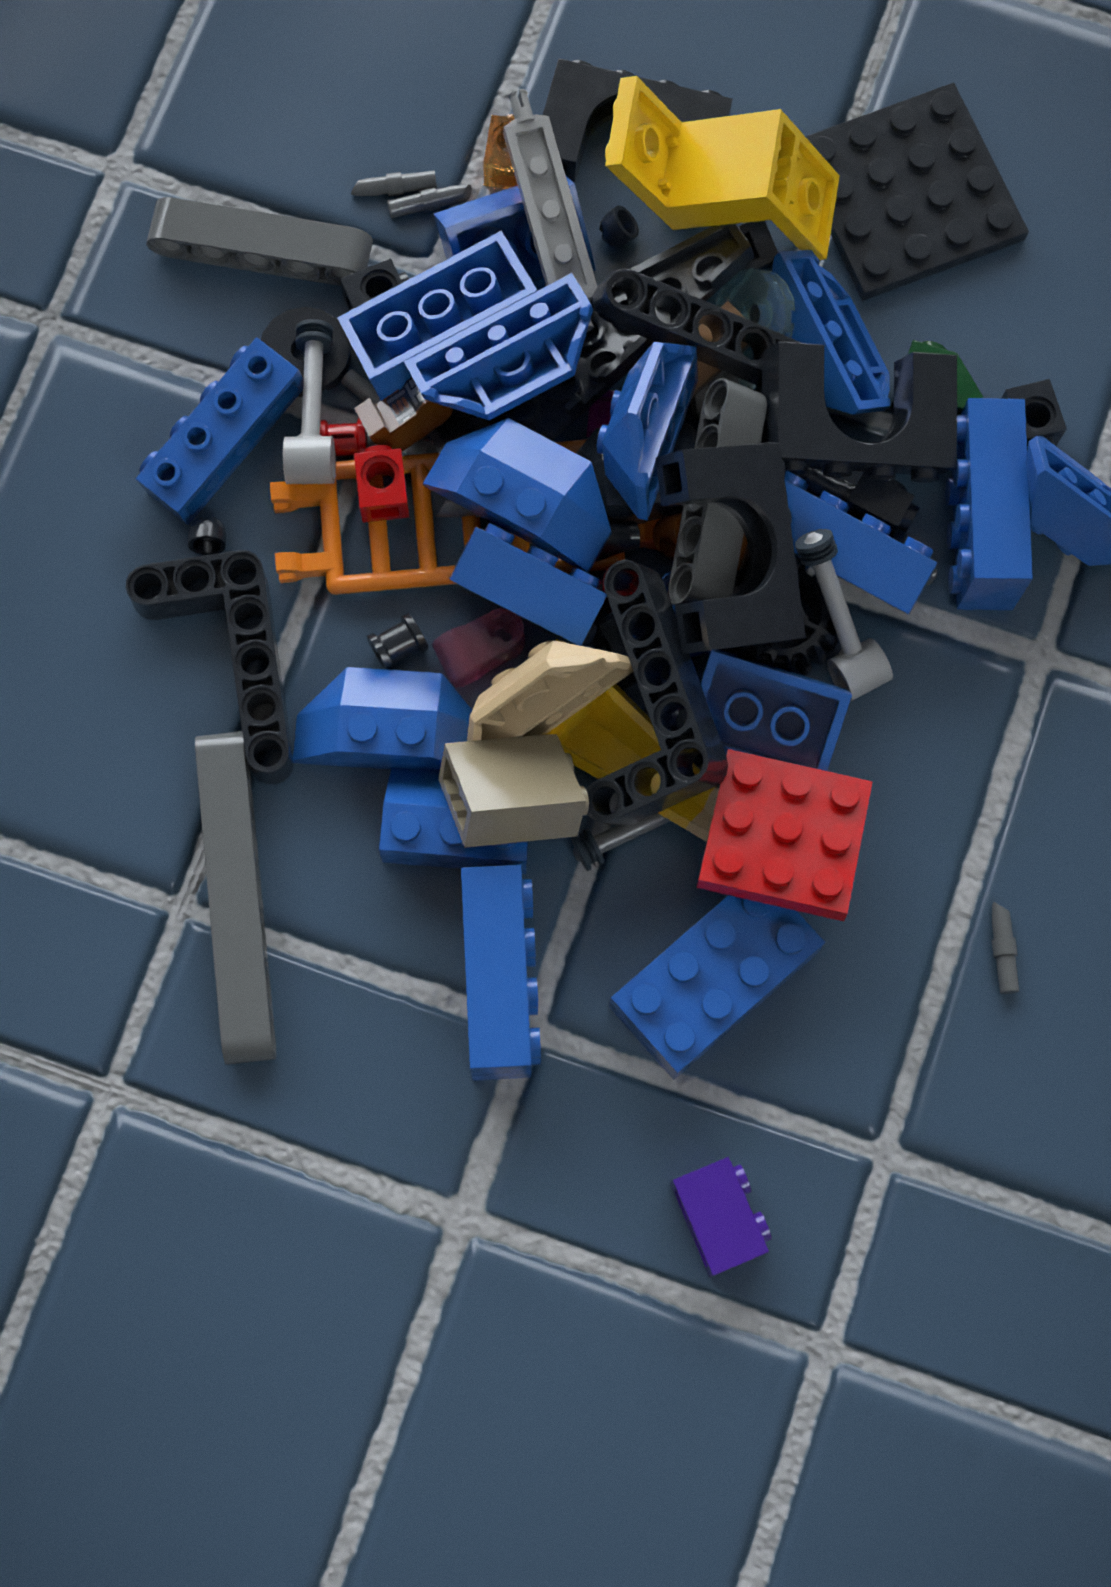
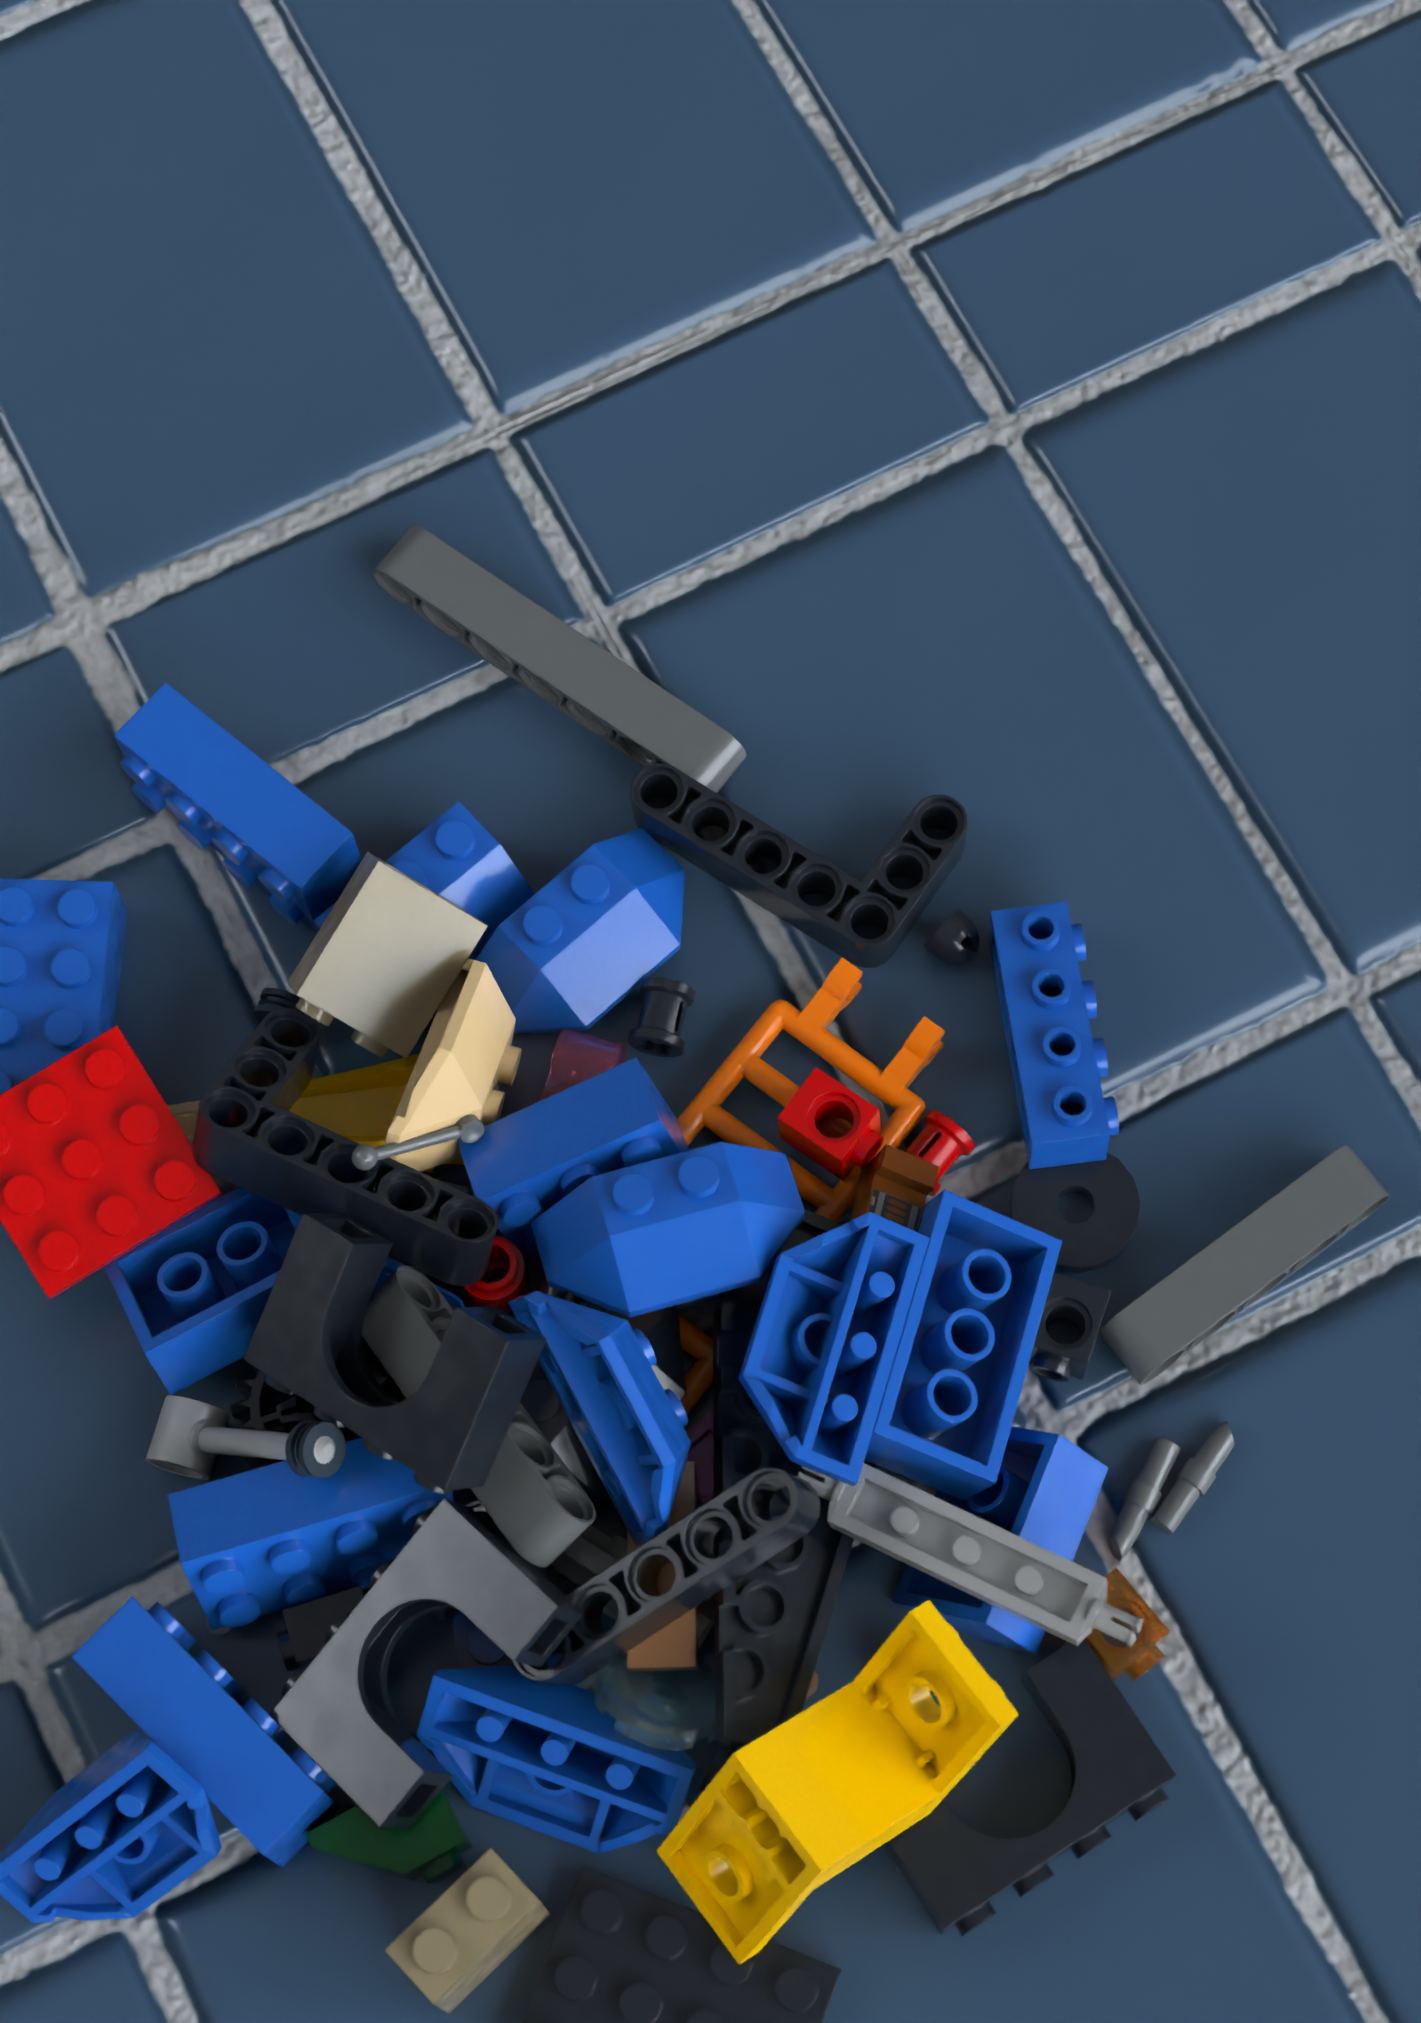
camera: 140 degrees right, 5 degrees down
light grey piece [283,319,336,484] -> none
black brick [1001,379,1067,450] -> none
none -> dark grey hinge [351,1114,484,1170]
none -> dark tan brick [385,1848,551,2014]

